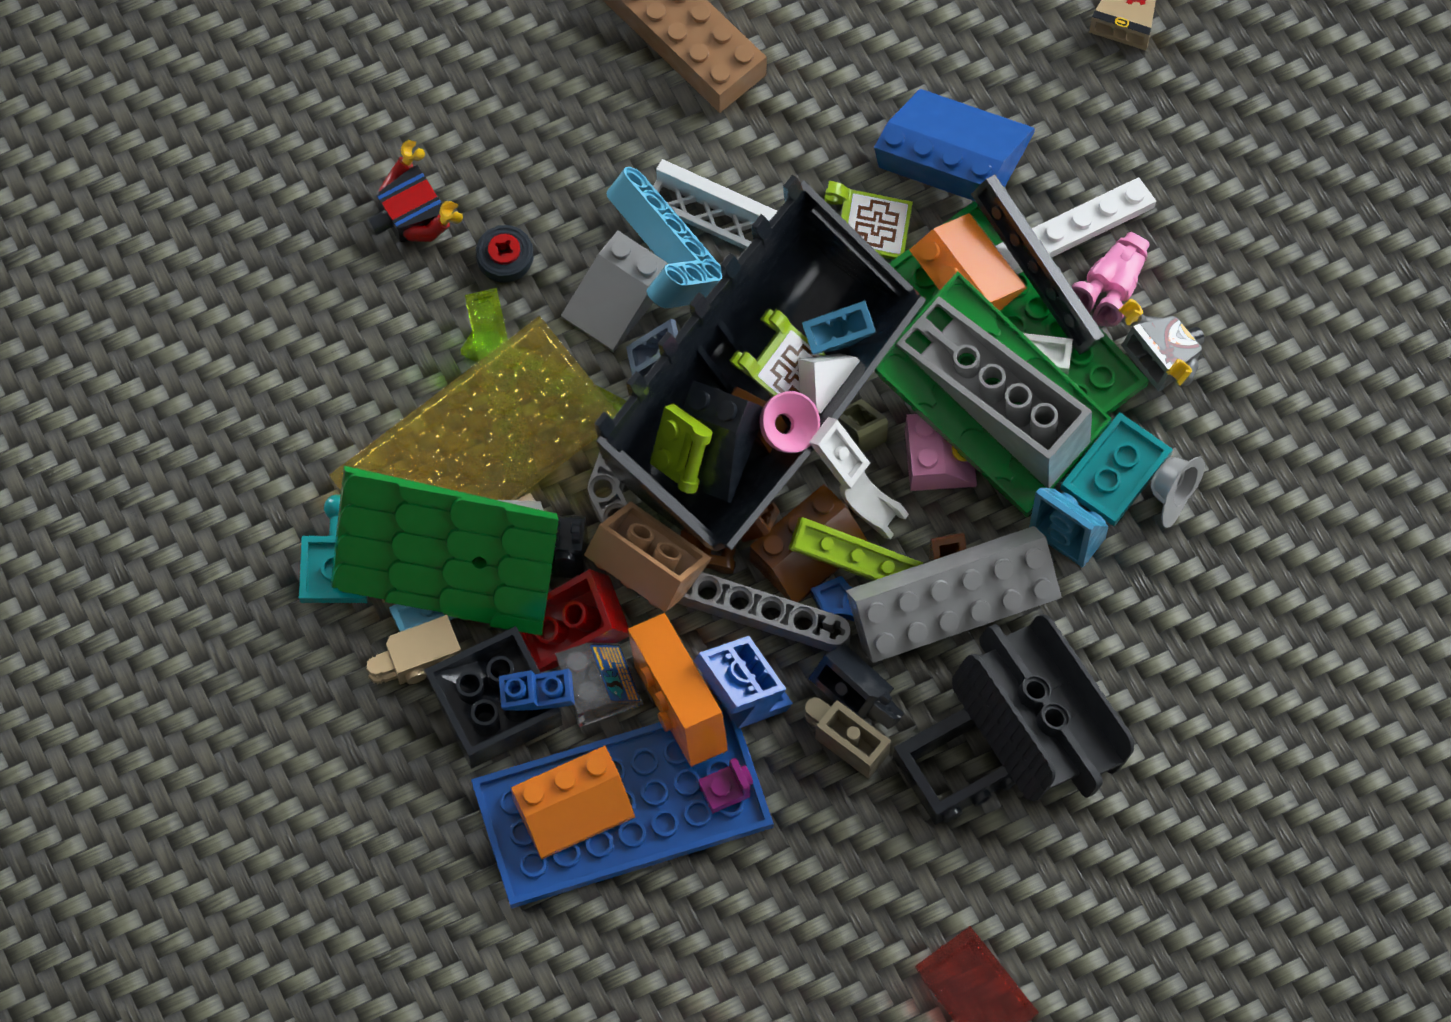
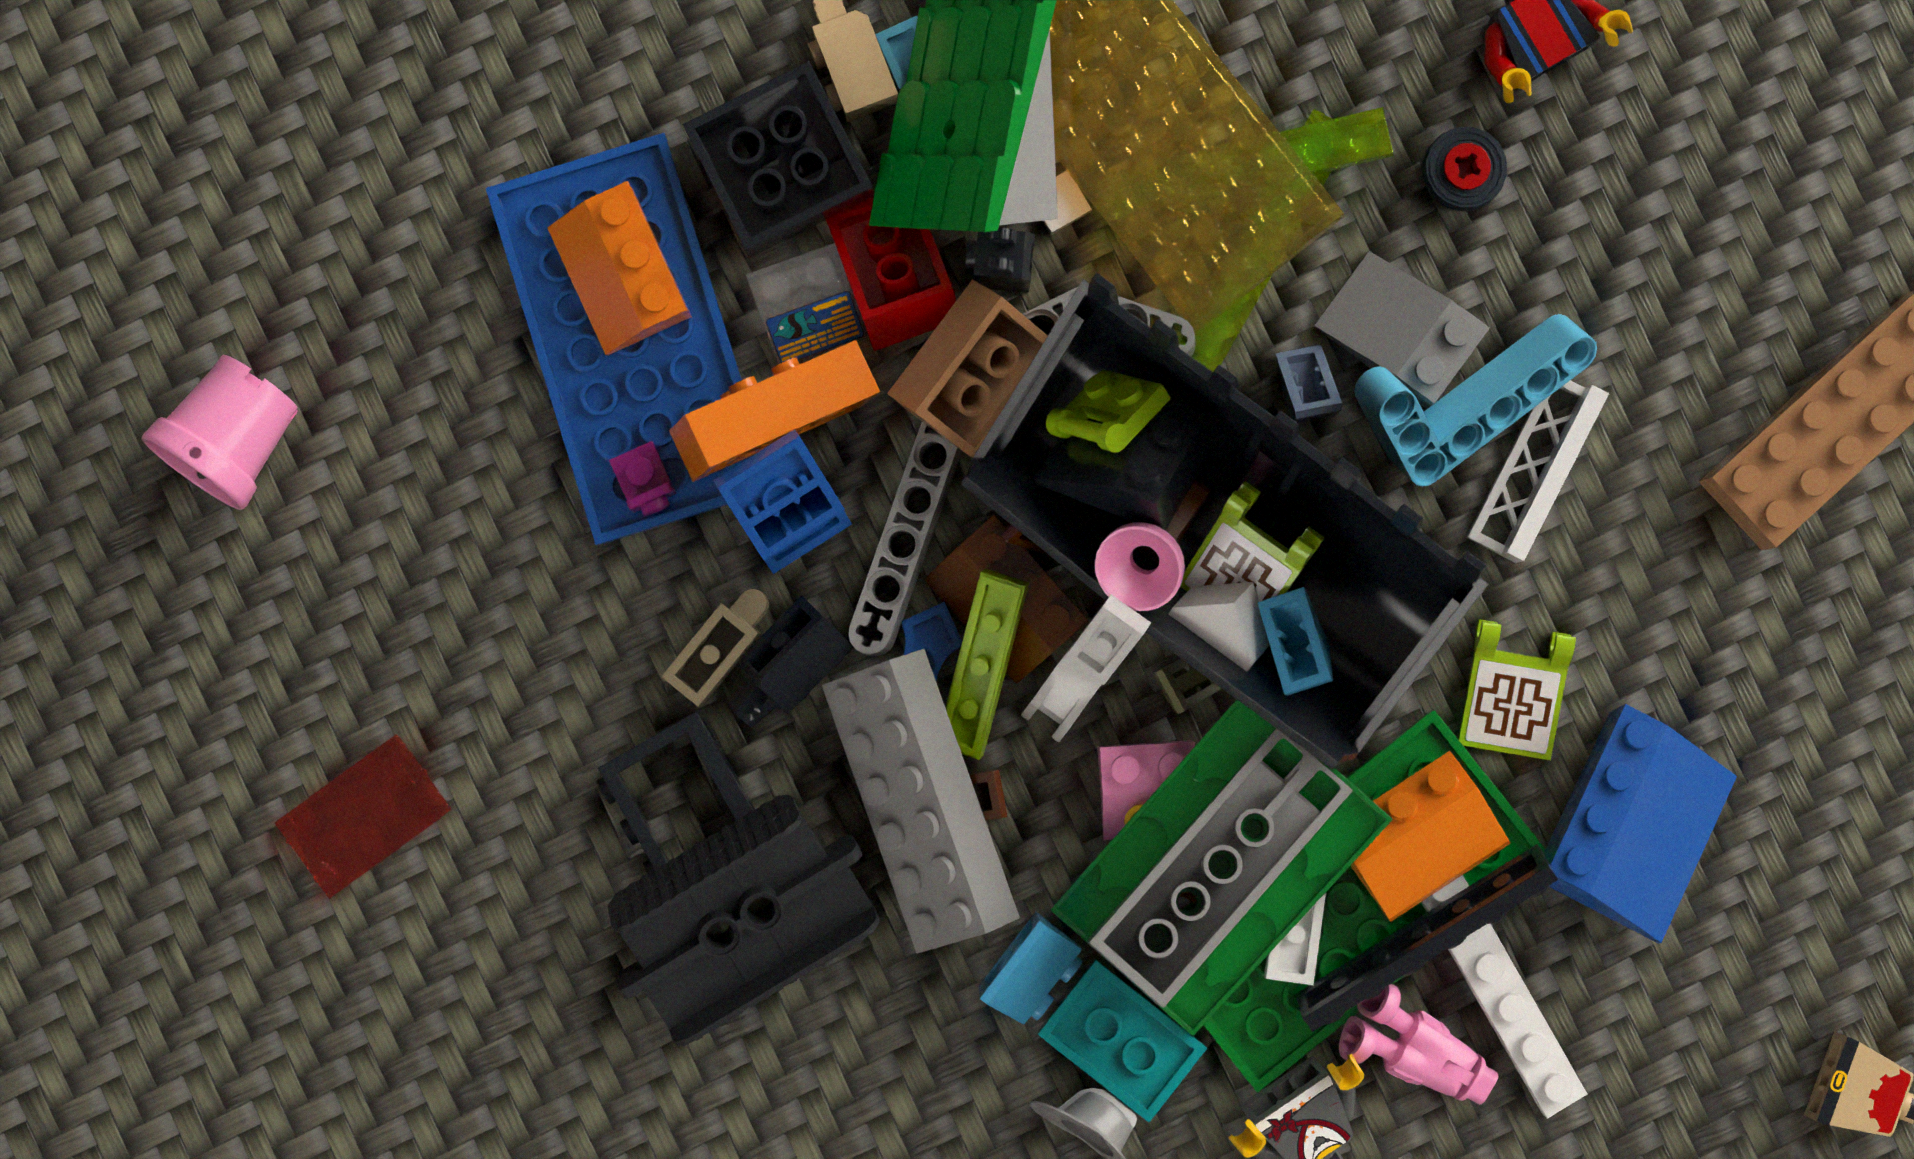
camera: 90 degrees right, 20 degrees up
blue slope [499,669,575,710] -> none

